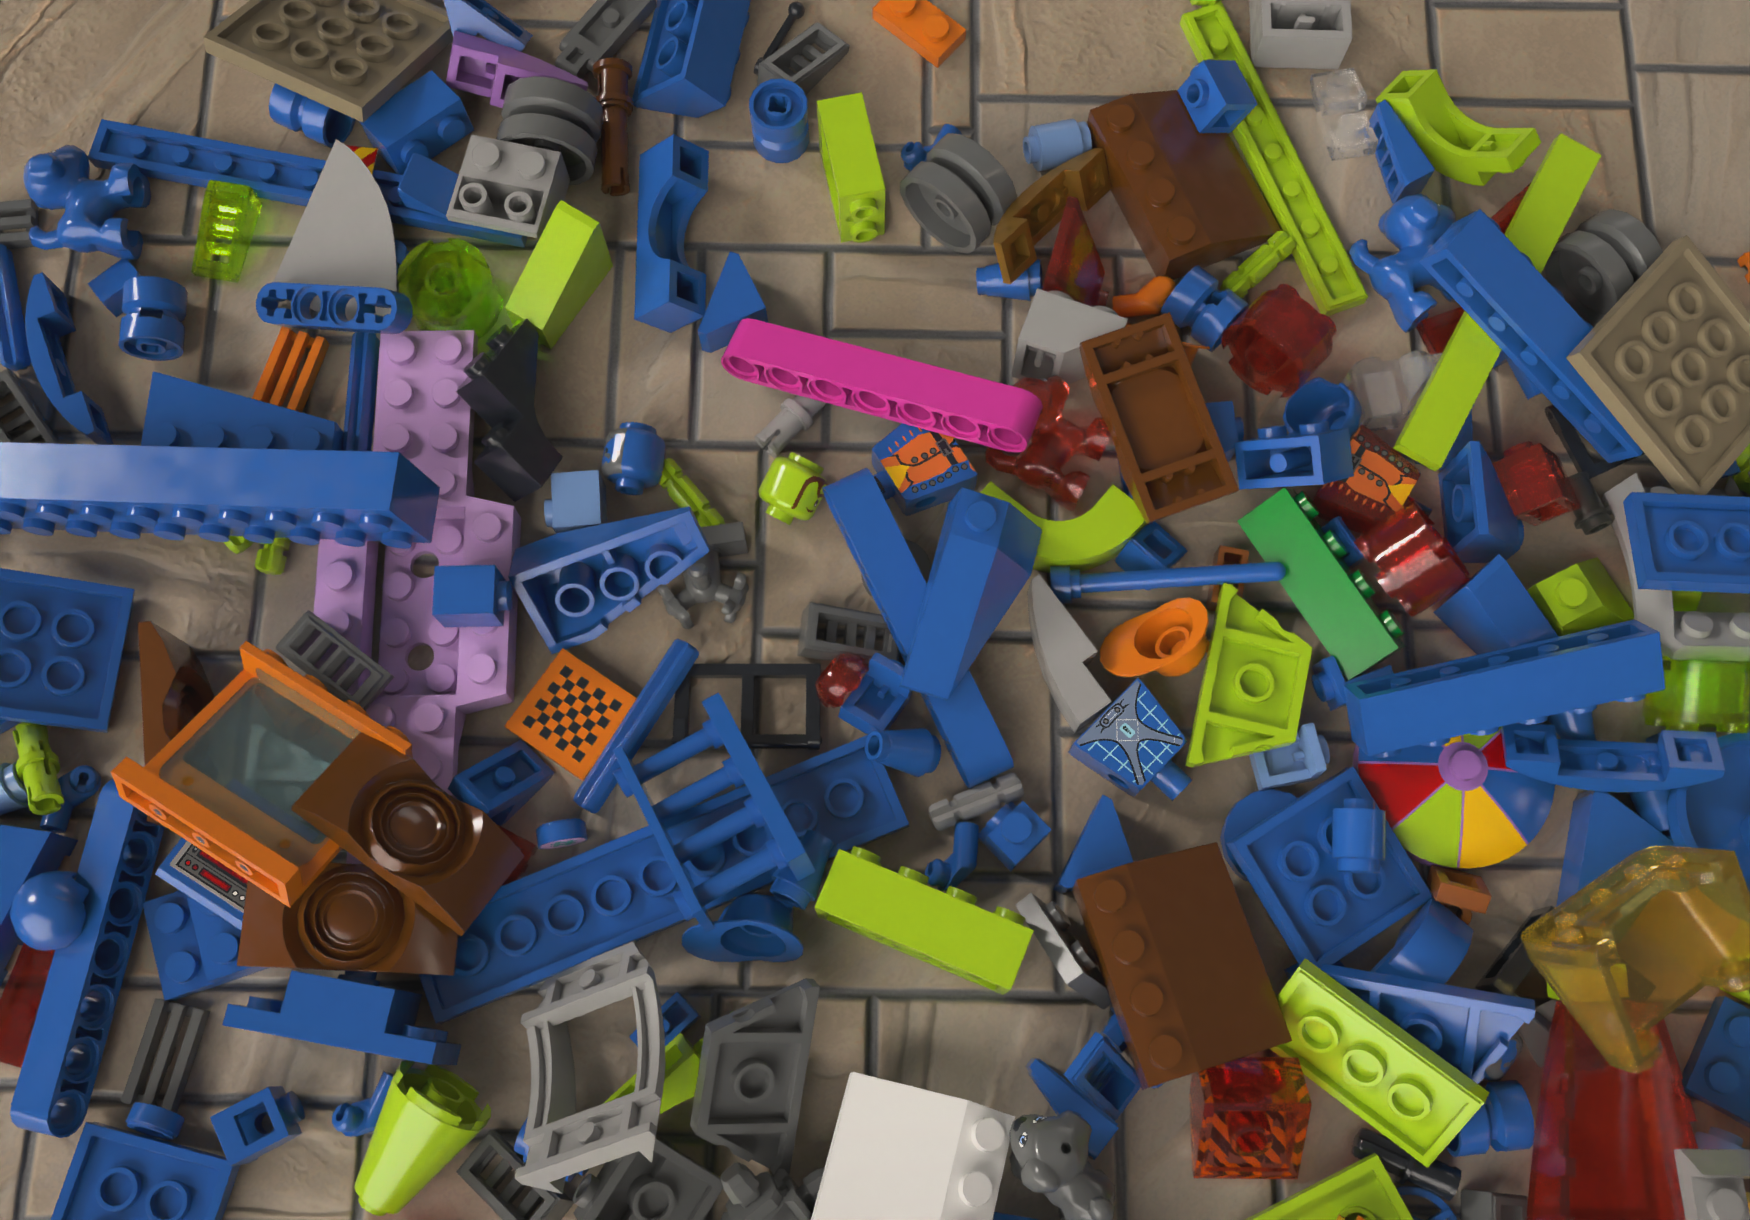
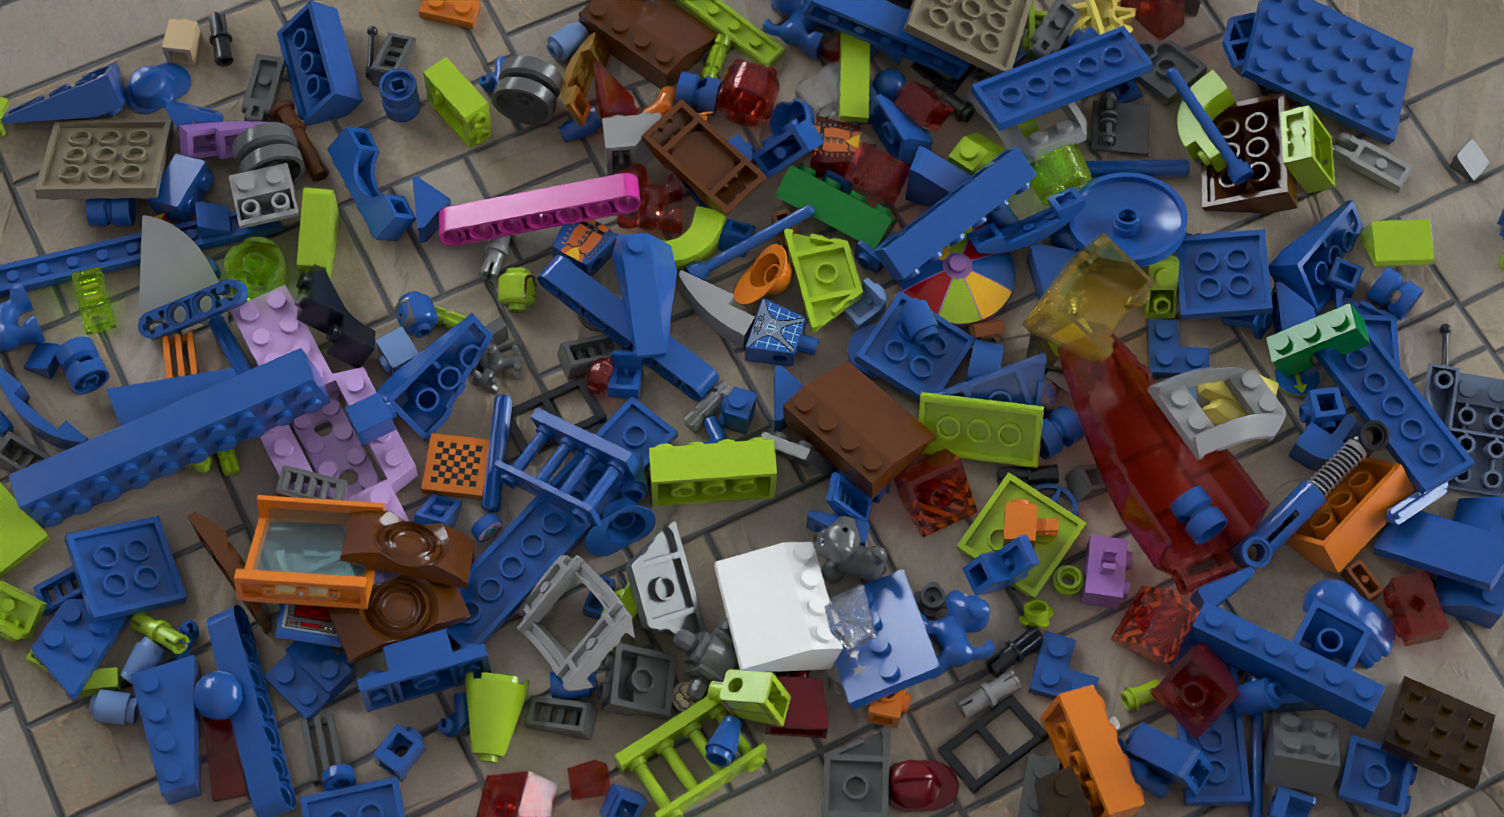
camera: 30 degrees left, 10 degrees down
blue cone [865,728,941,777] -> none
none -> blue piece [872,68,907,104]

